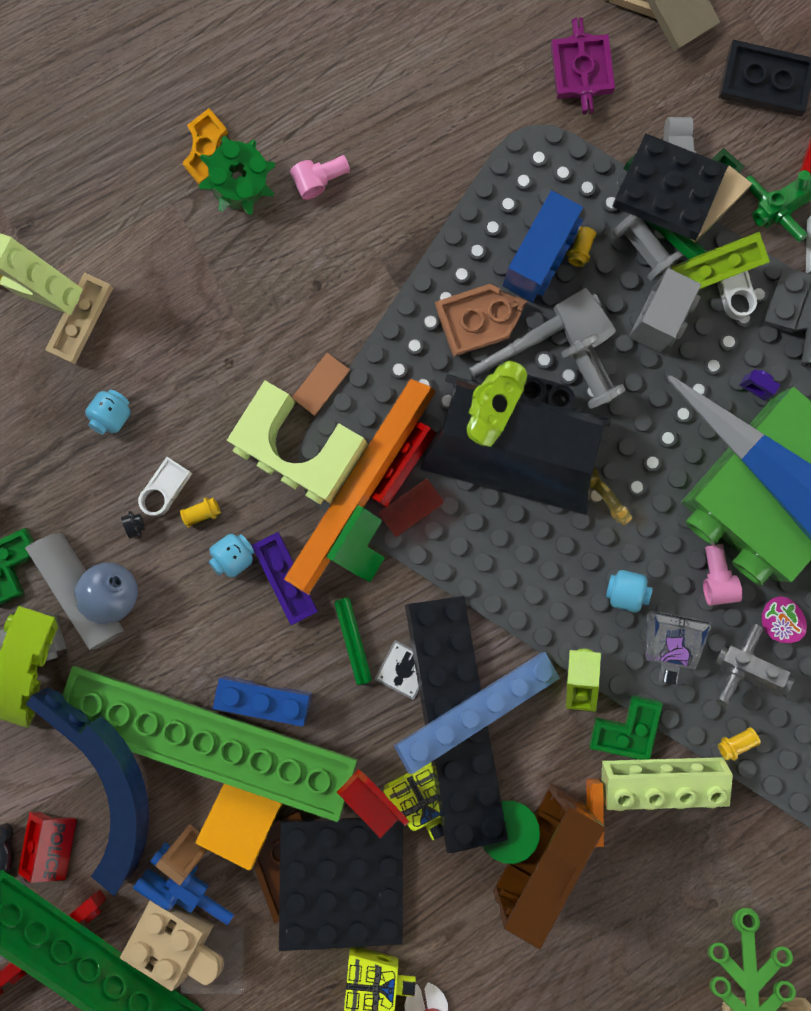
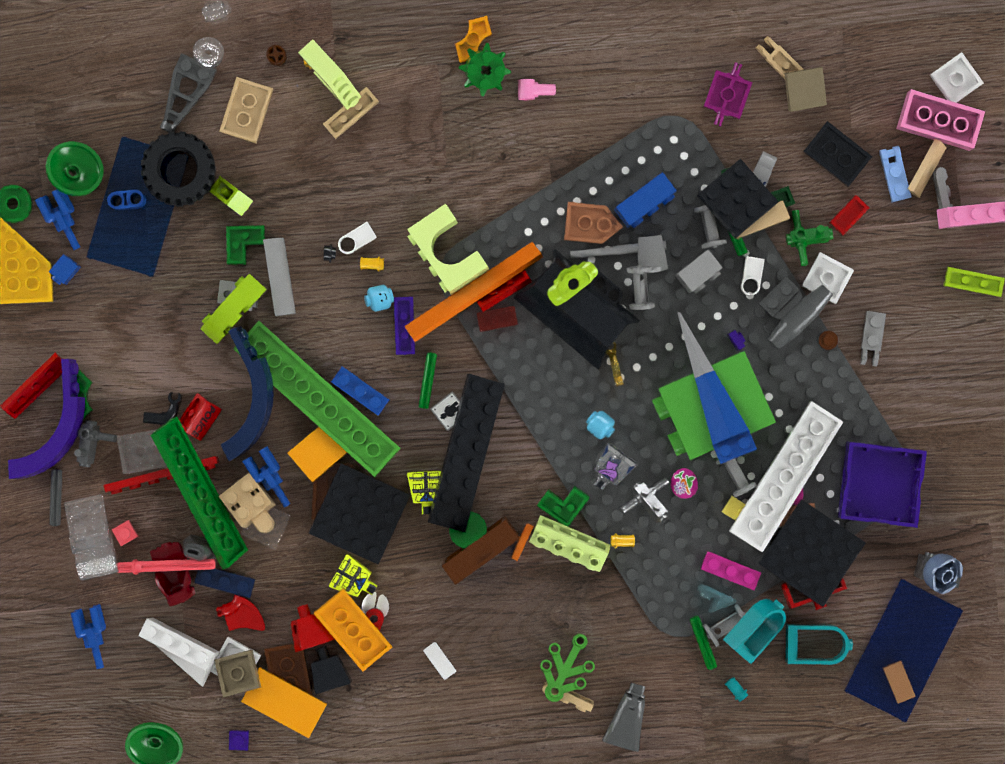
camera: 25 degrees right, 5 degrees up
sand blue cylinder [74,562,138,624] -> none
medium azure head [85,390,131,435] -> none
medium nougat tile [155,824,207,886] -> none
nougat tile [292,353,350,417] -> none
green tile [327,505,385,583] -> none
red panel [336,769,410,838] -> none
medium blue plate [393,652,560,774] -> none
lime slope [566,649,601,712] -> none
yellow pin [567,227,596,267] -> none
lime plate [671,231,770,289] -> none
bright pink pin [703,544,742,606] -> none

